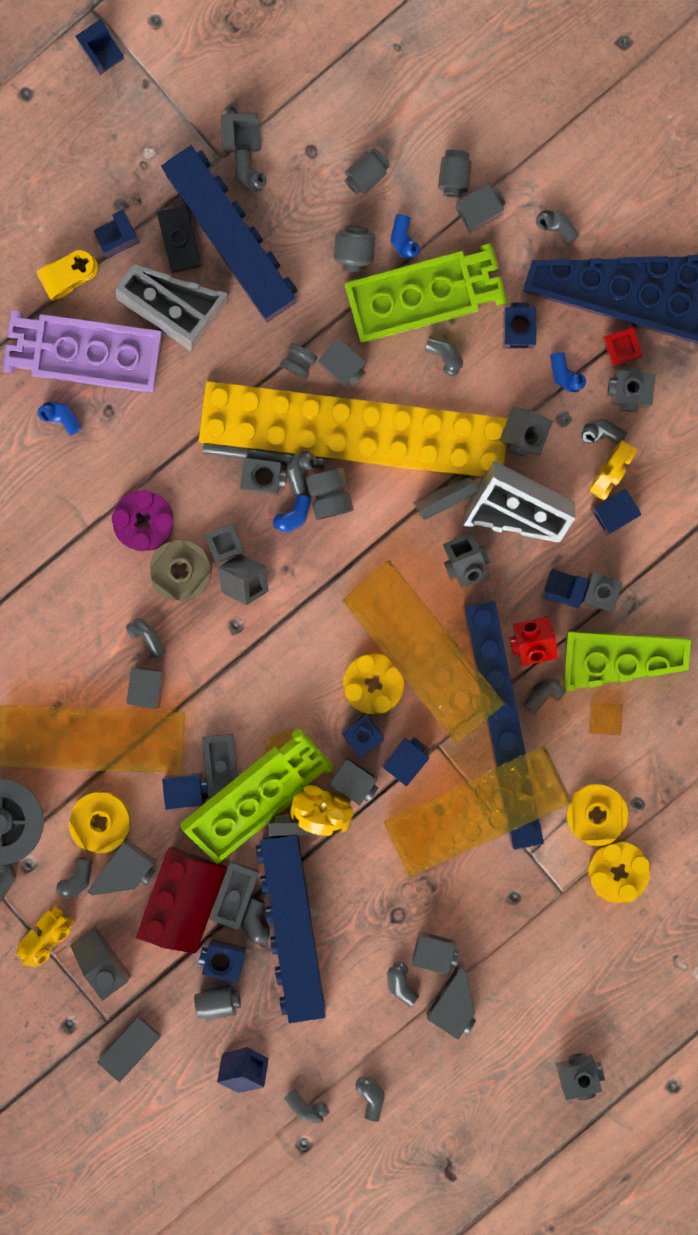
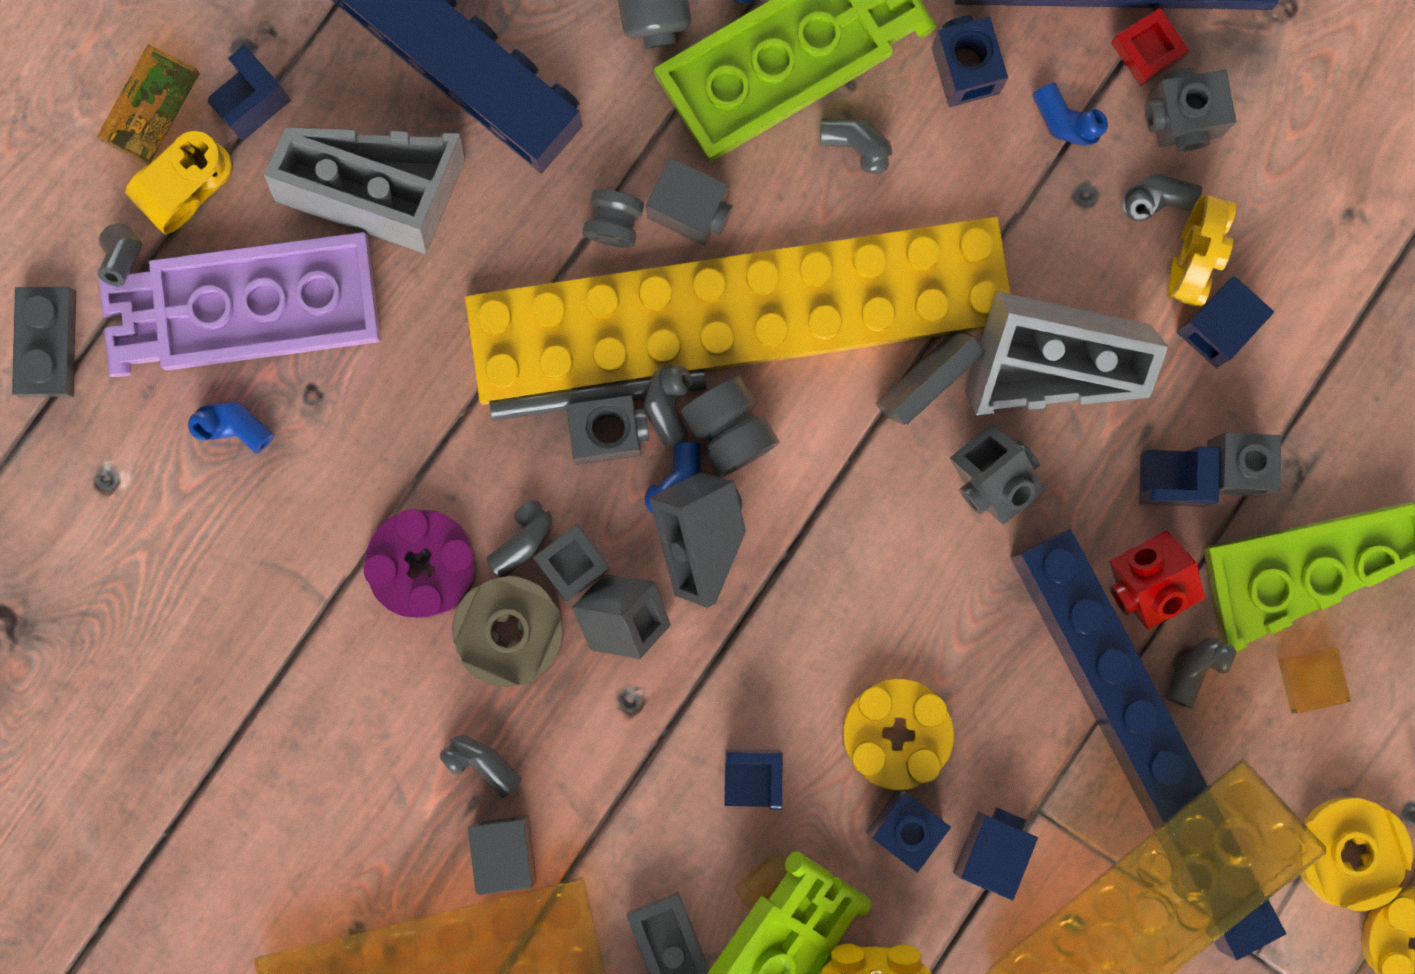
camera: 15 degrees left, 5 degrees down
black plate [157,205,202,273] -> none
dark grey brick [329,757,379,805] -> none
clear yellow plate [342,561,505,744] -> none
dark grey brick [499,407,553,457] -> none
none -> clear yellow tile [97,44,200,165]
none -> dark grey arm [98,223,143,287]
none -> dark grey arm [487,500,552,577]
none -> dark grey slope [649,472,746,608]
none -> dark blue panel [724,749,783,810]

